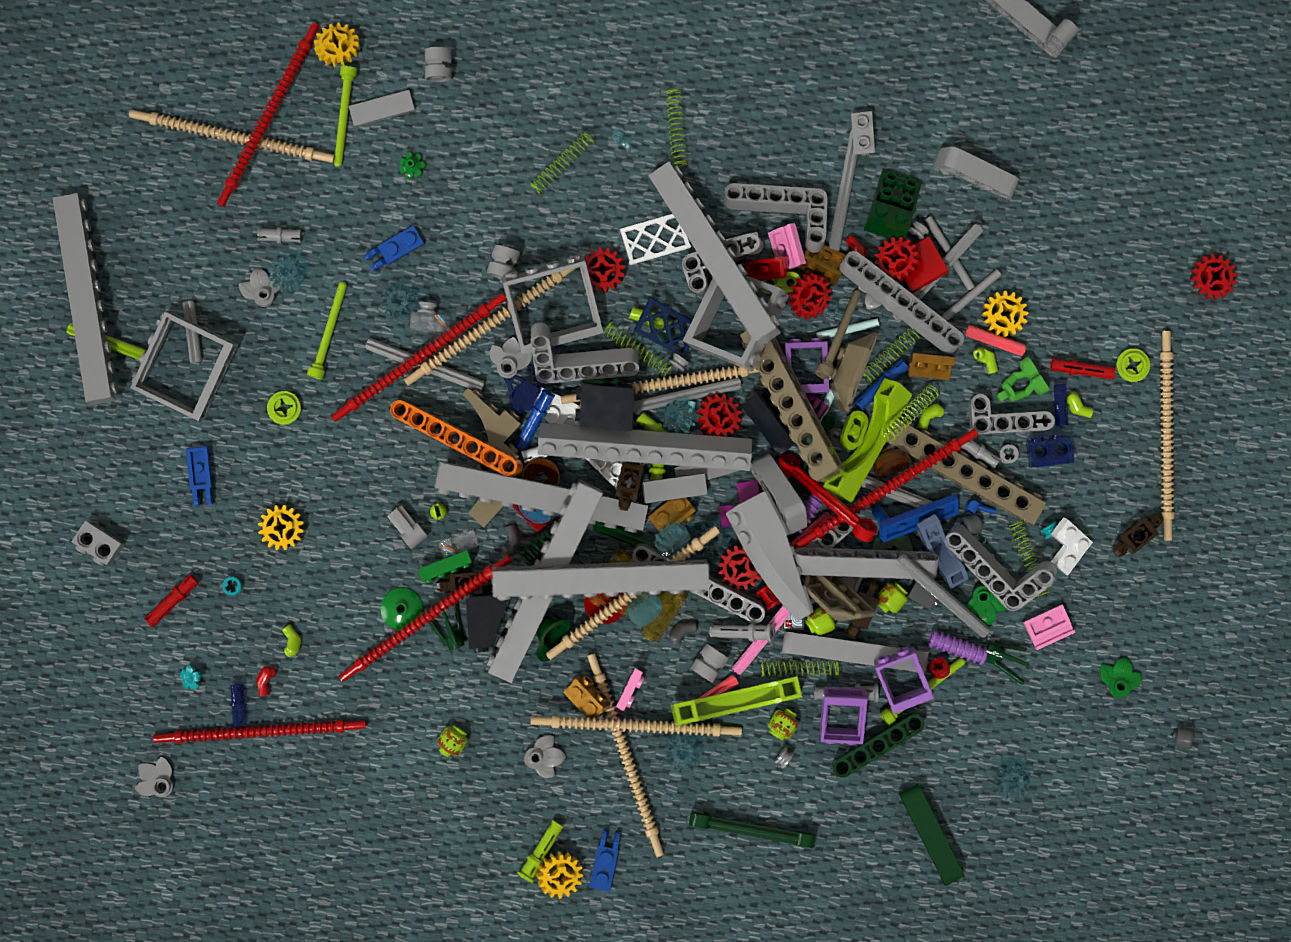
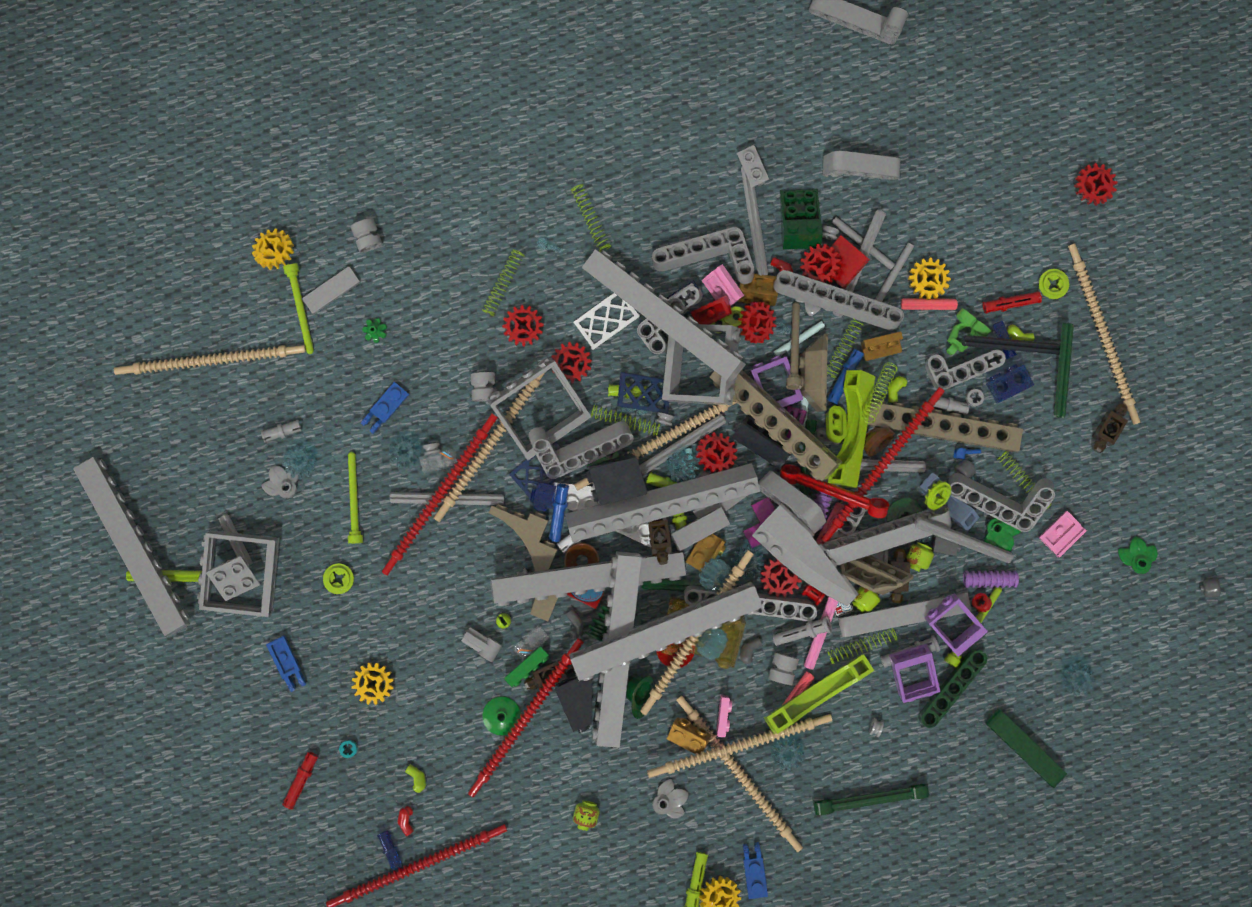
camera: 20 degrees left, 0 degrees up
light grey brick [71,521,125,566] -> none
teal plant [180,664,202,690] -> none
red hose [217,23,320,207] -> none
orange beam [390,400,523,476] -> none
dark green plant [430,603,465,651] -> none
light grey plate [490,337,532,378] -> none
lime head [768,708,799,741] -> none
blue piece [871,494,959,543] -> none
lime arm [973,347,999,374] -> none
dark green plant [986,640,1029,685] -> none
teal bush [1040,520,1057,539] -> none
white plate [1051,517,1093,576] -> none
none -> light grey hinge [206,555,260,601]
none -> red gear [502,305,544,347]
none -> lime gear [924,480,951,510]
none -> black axle [961,335,1060,355]
none -> dark green axle [1054,323,1074,418]

